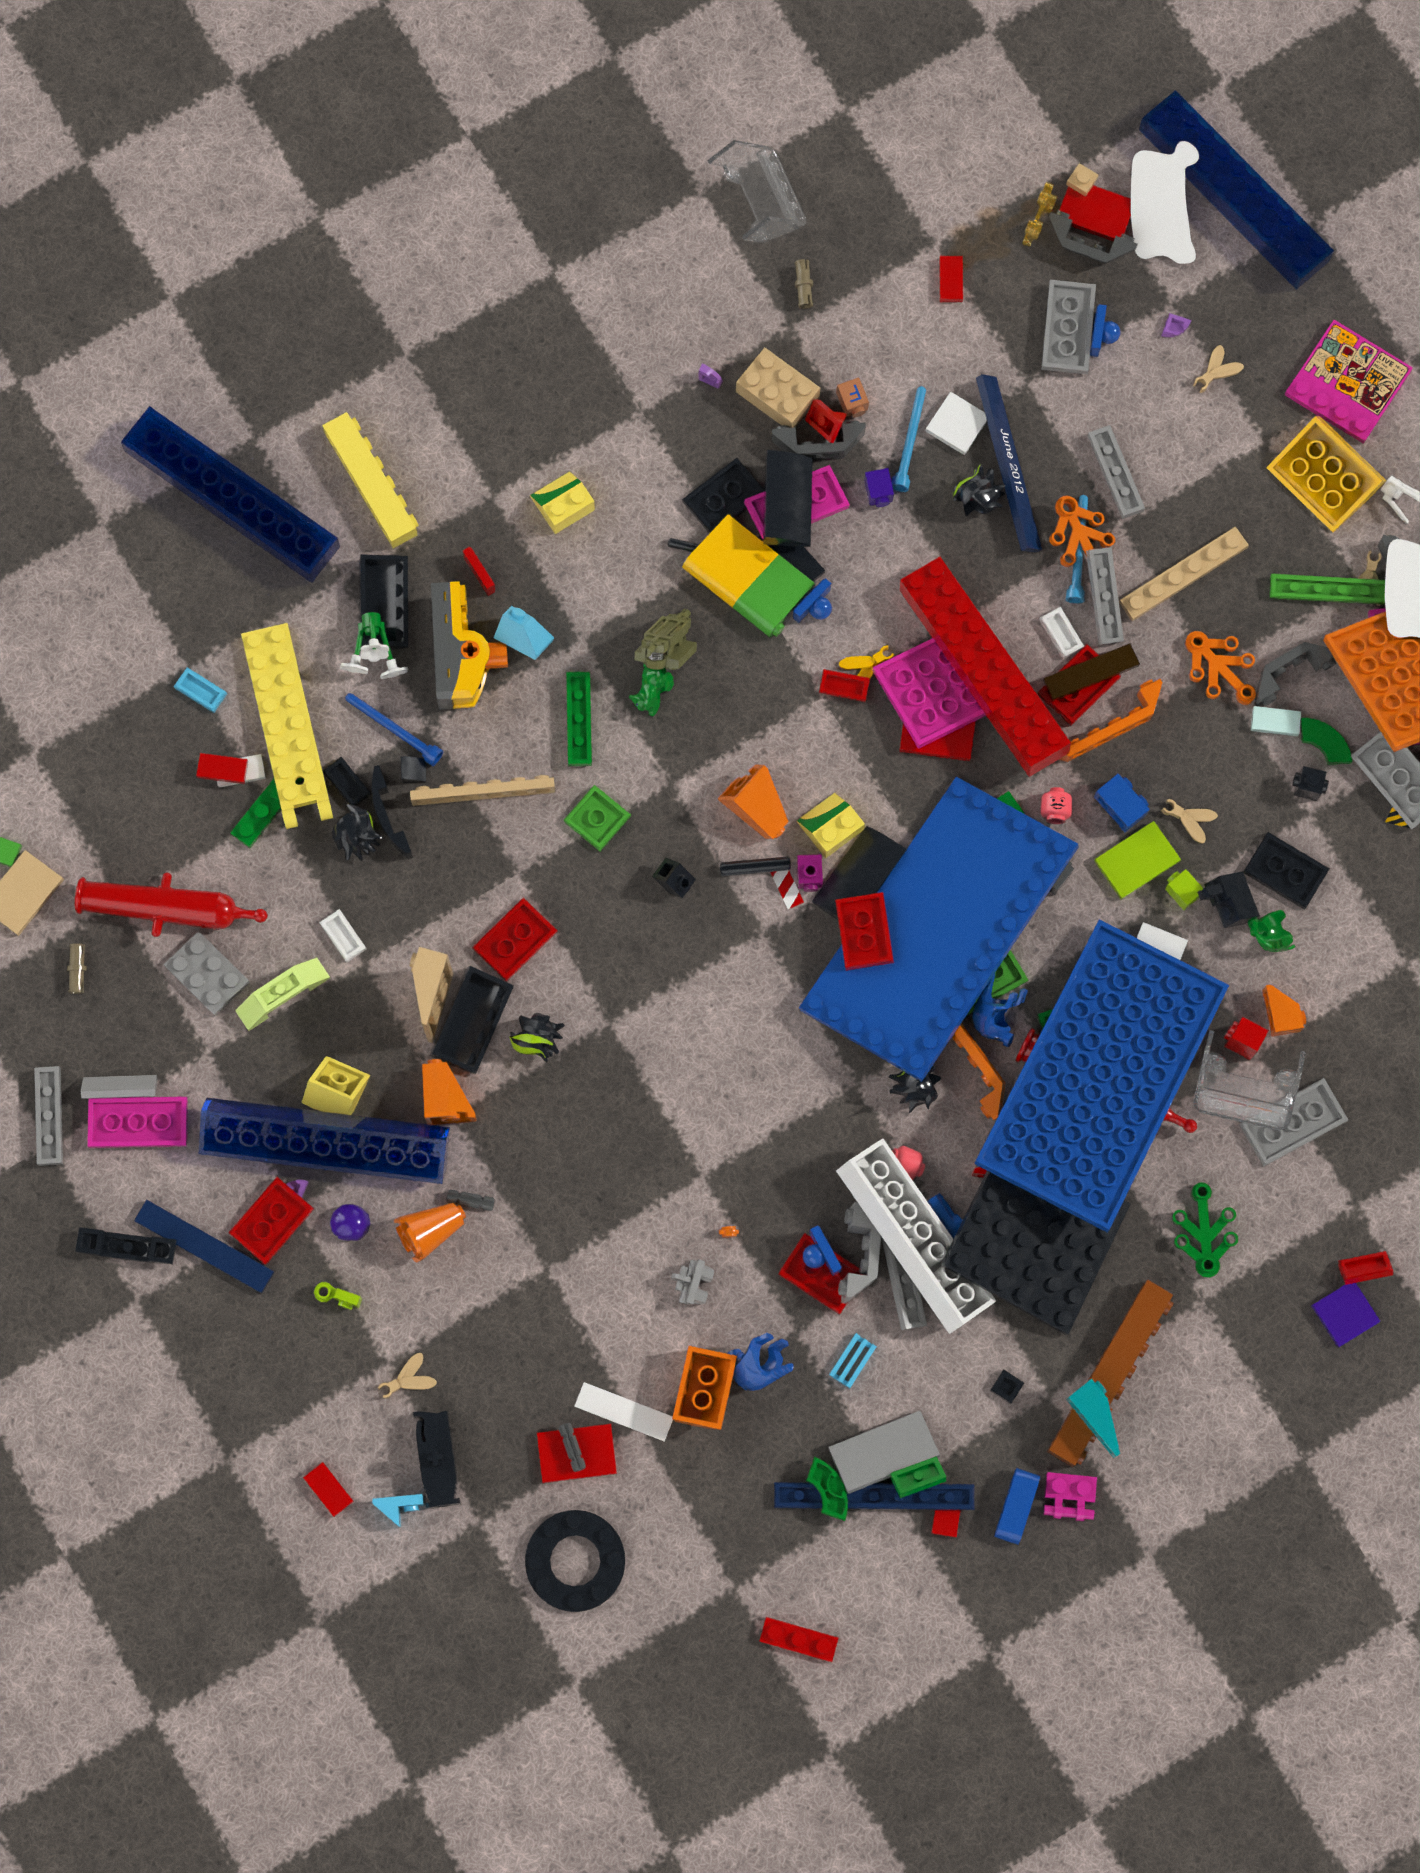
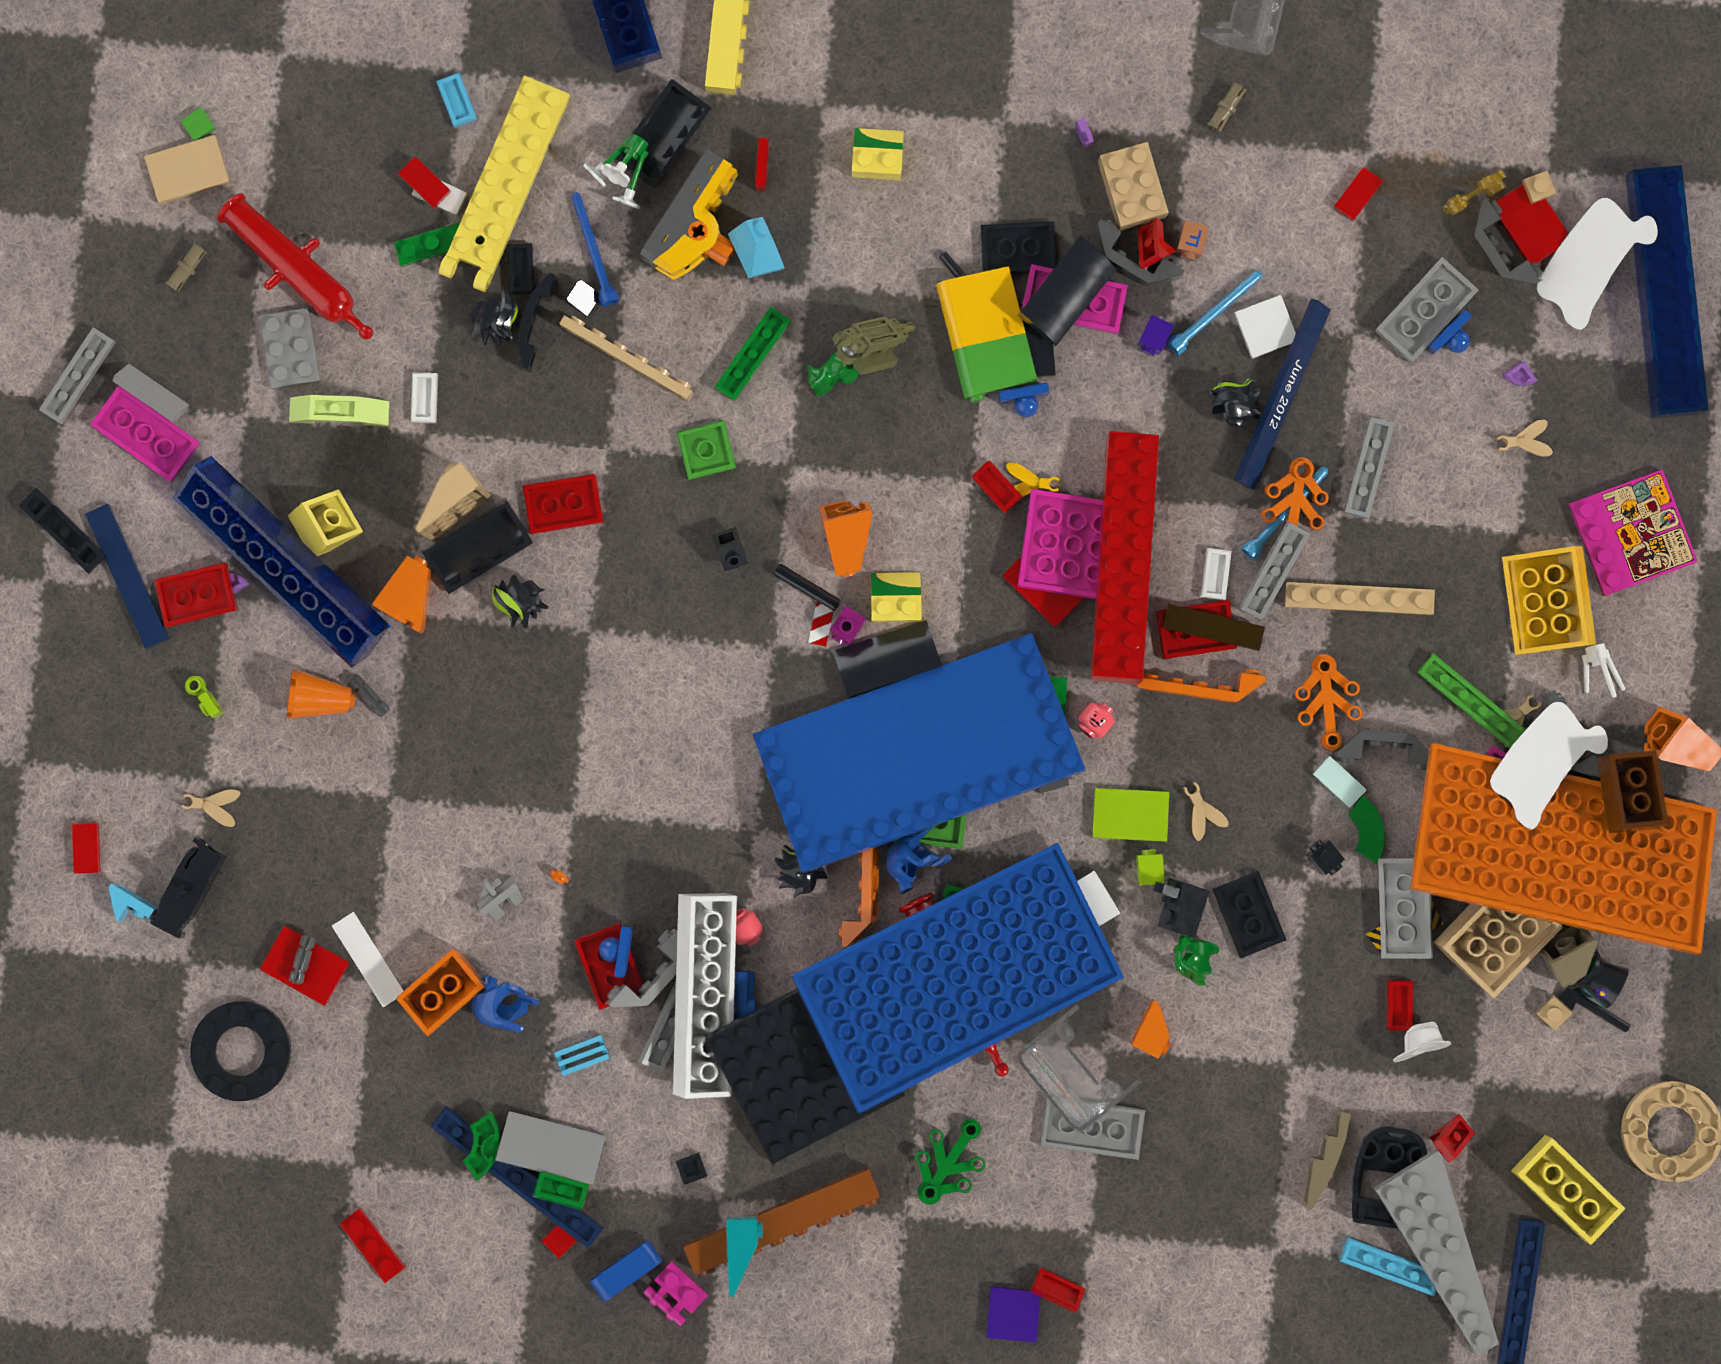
camera: 40 degrees right, 10 degrees up
dark purple hair [330,1204,370,1241] -> none
red tile [835,892,894,971] -> none
blue brick [1094,774,1150,832] -> none
red brick [1224,1017,1269,1060] -> none

